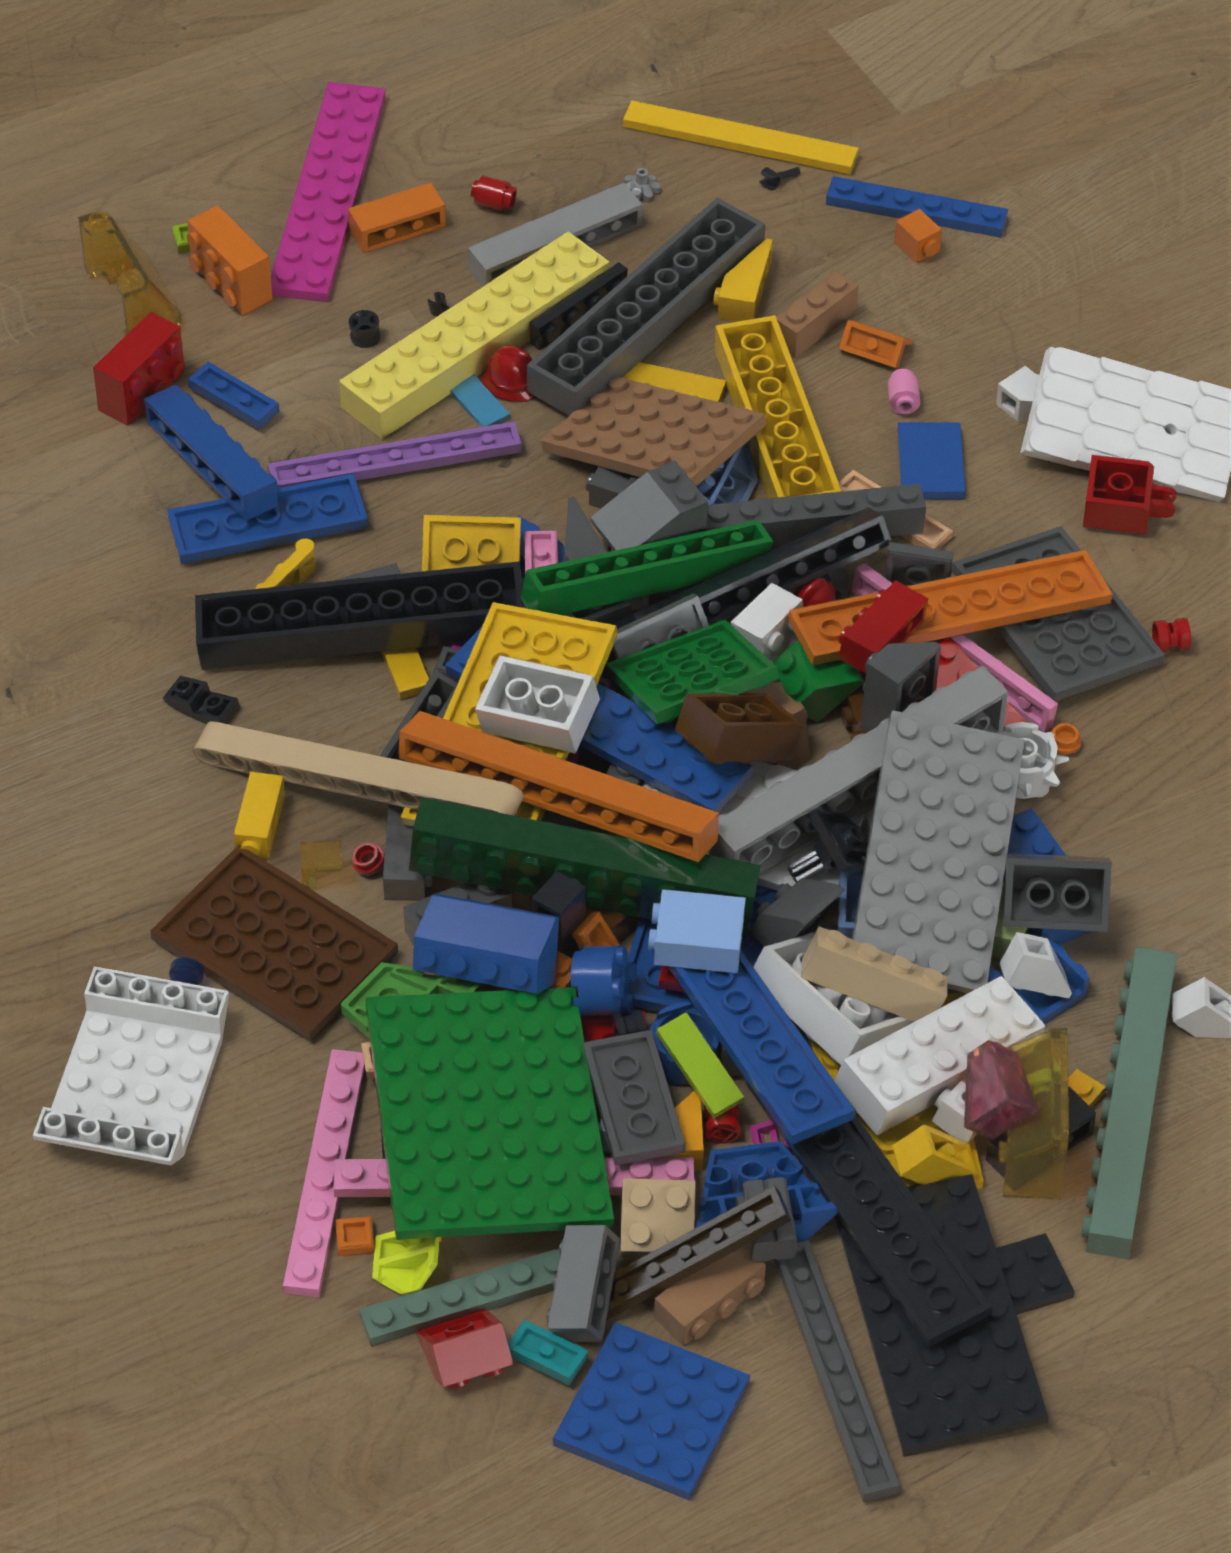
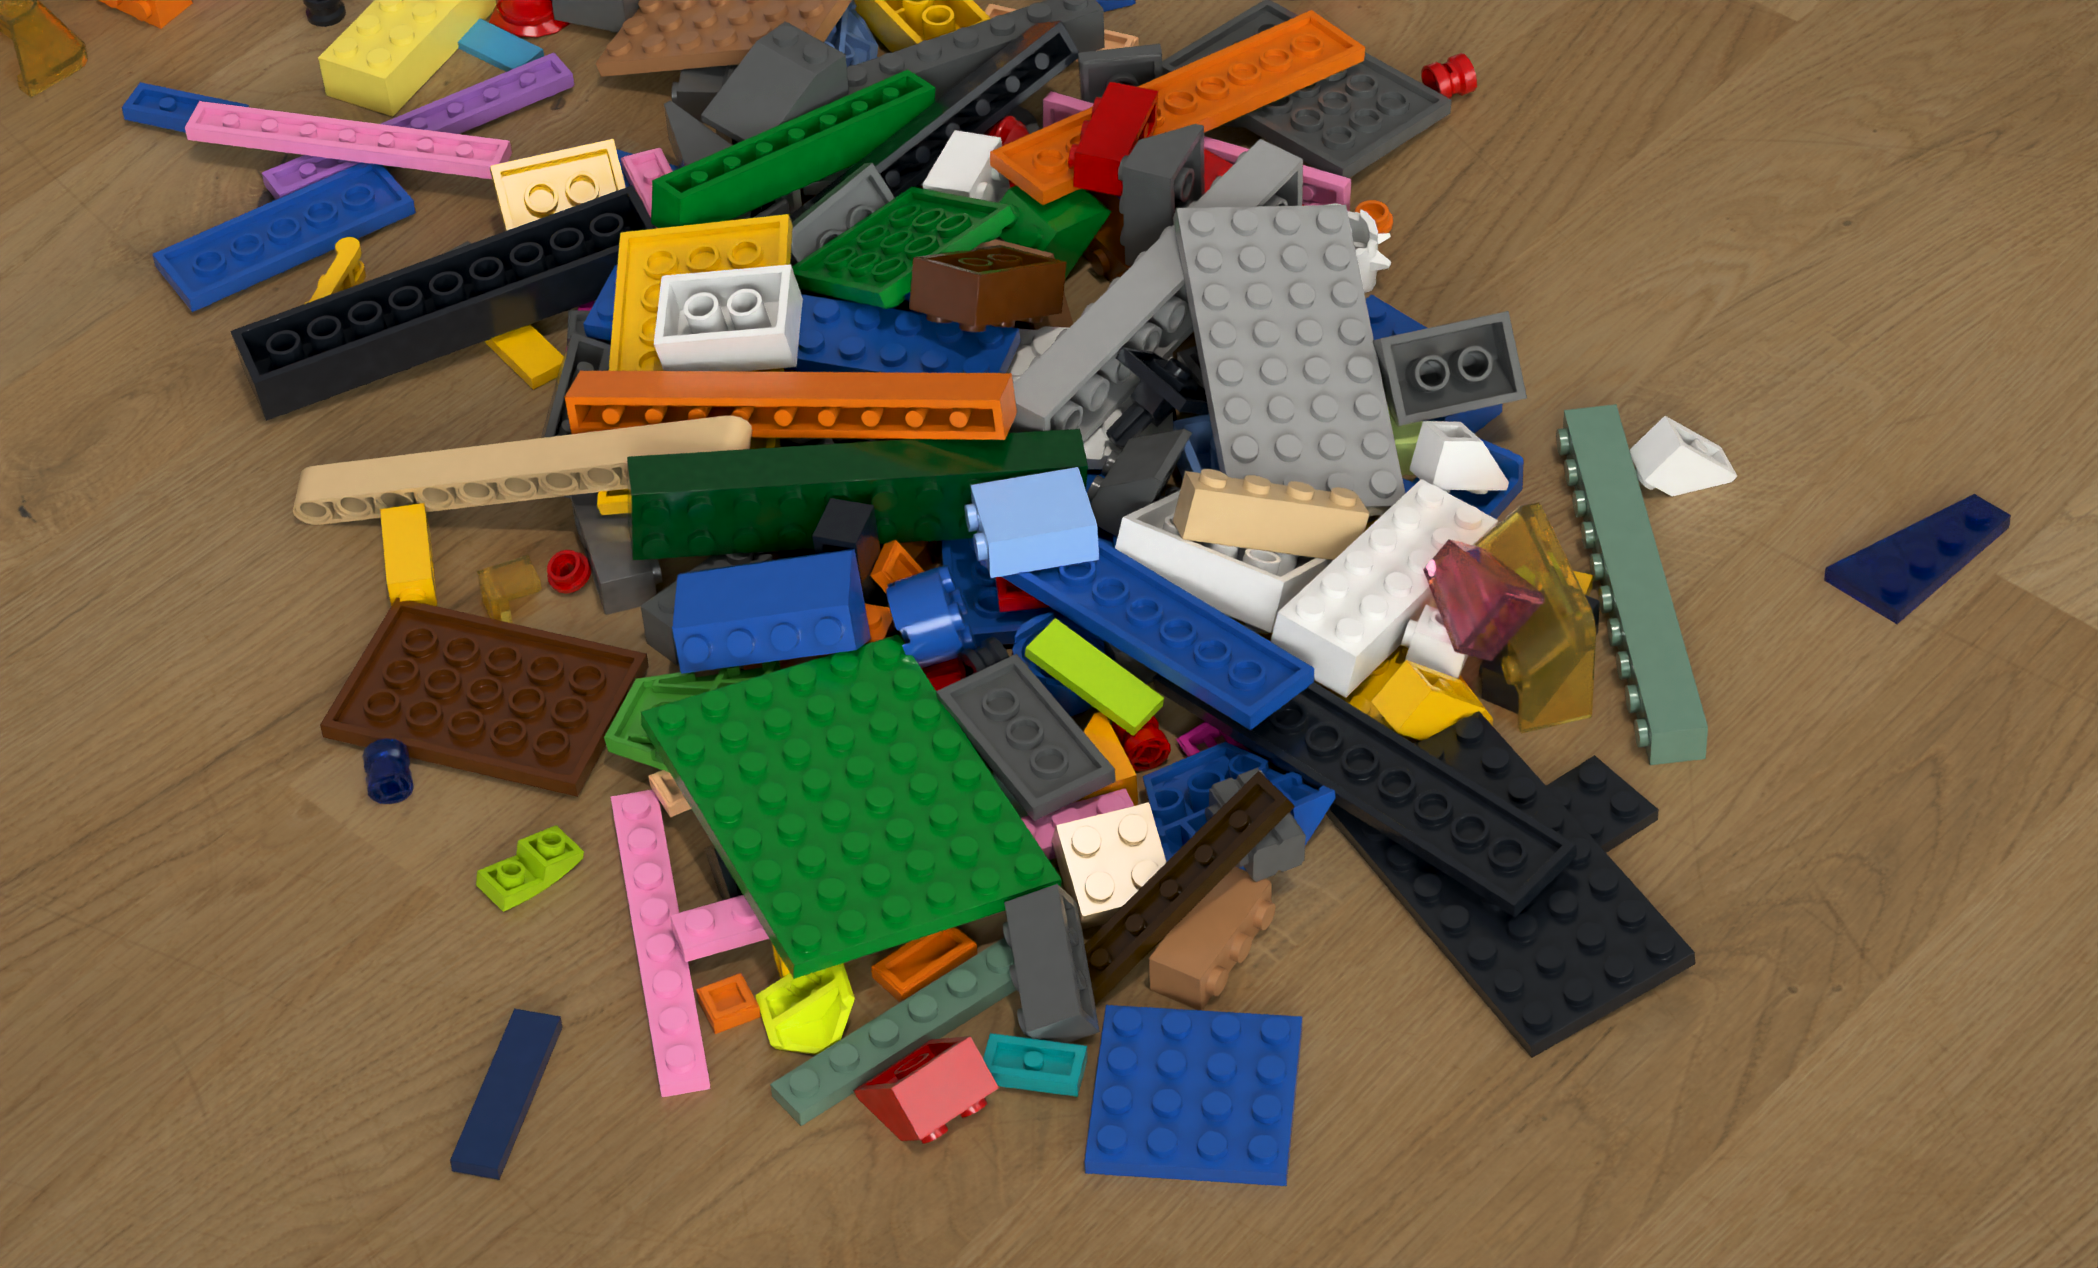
camera: 15 degrees left, 5 degrees down
white slope [33,966,229,1166] -> none
red brick [93,312,185,426] -> none
blue brick [144,385,279,521] -> none
black slope [163,675,241,724] -> none
dark grey plate [774,1240,900,1502] -> none
none -> bright pink plate [185,101,512,179]
none -> dark blue tile [450,1008,563,1180]
none -> lime slope [476,825,584,912]
none -> orange tile [871,926,978,1003]

